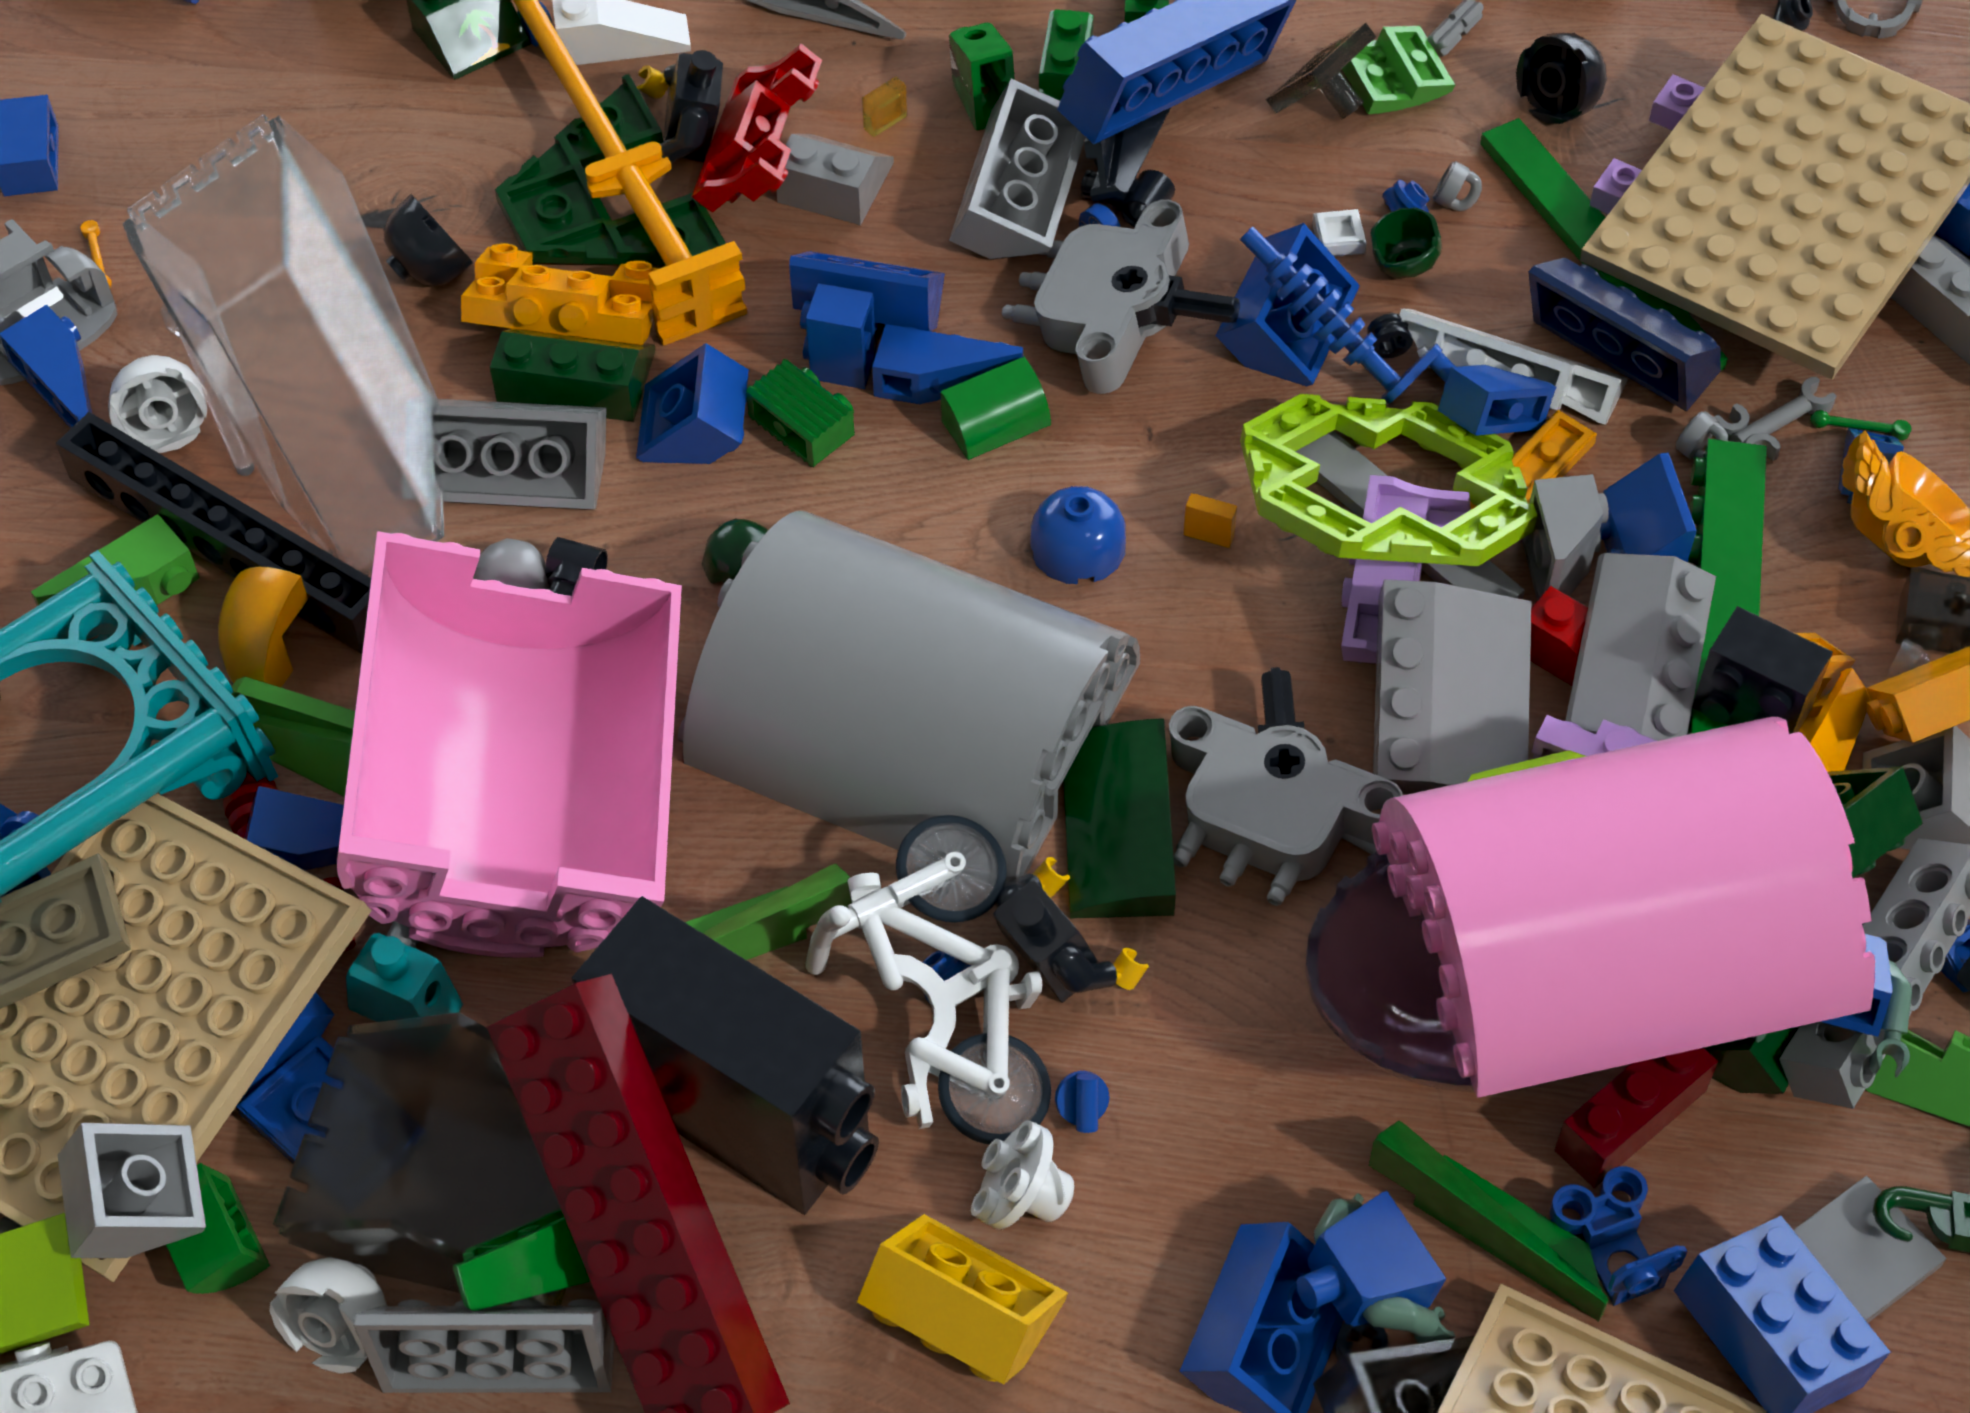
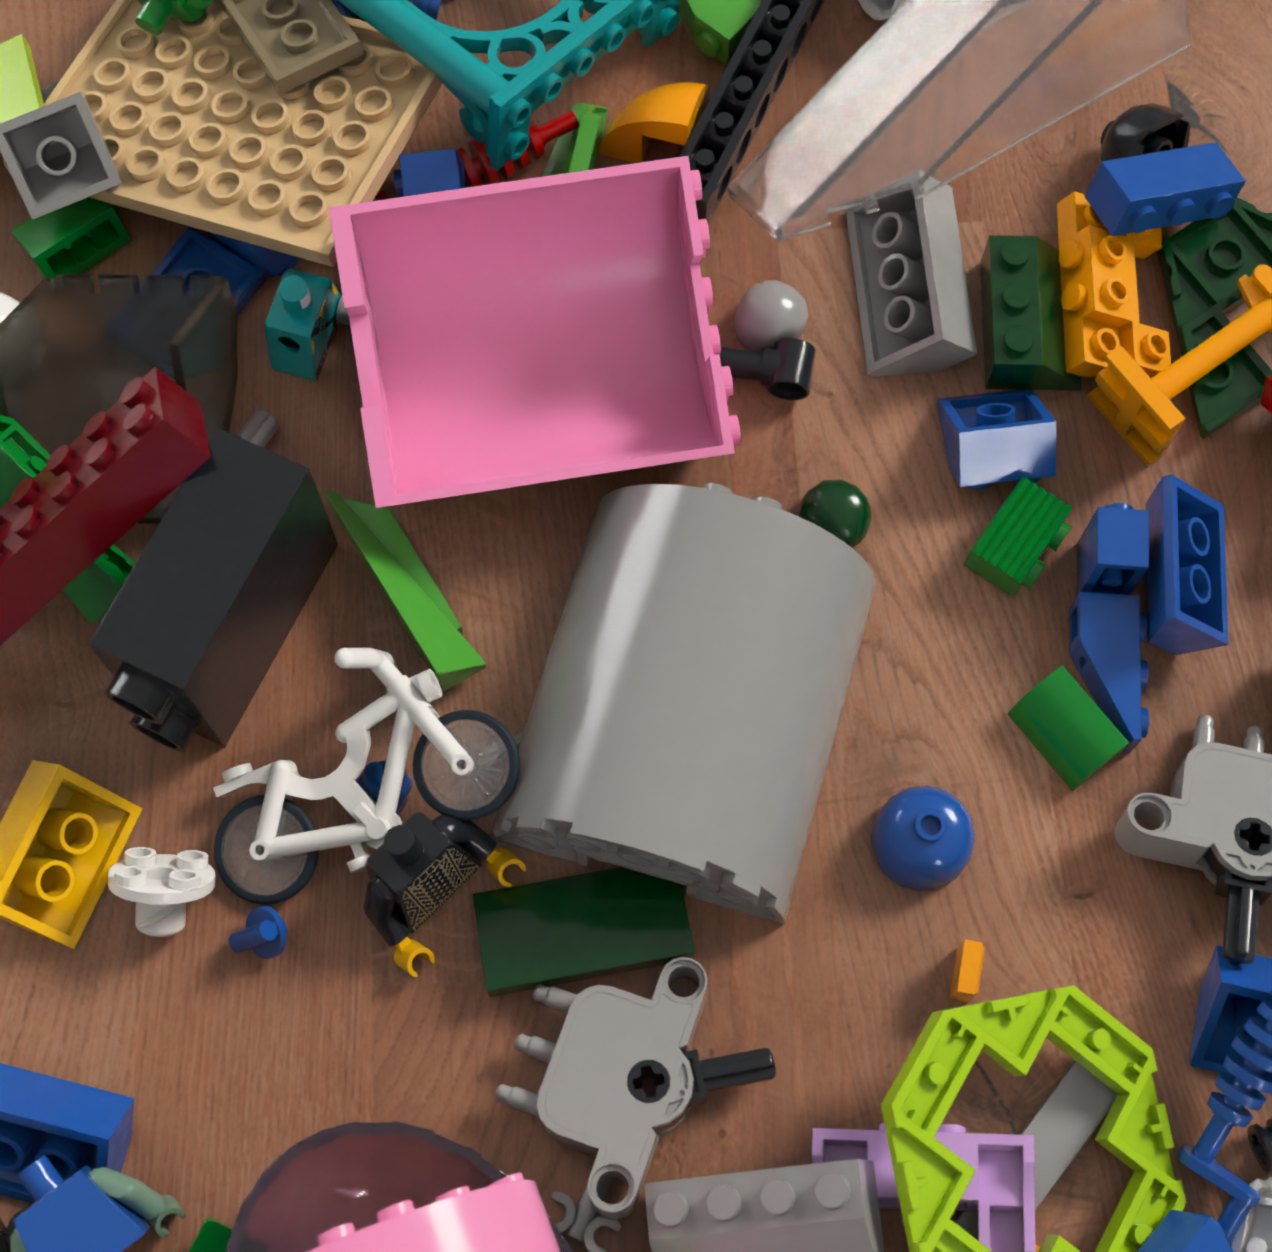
camera: 80 degrees right, 15 degrees up
none -> blue brick [1084,142,1246,236]

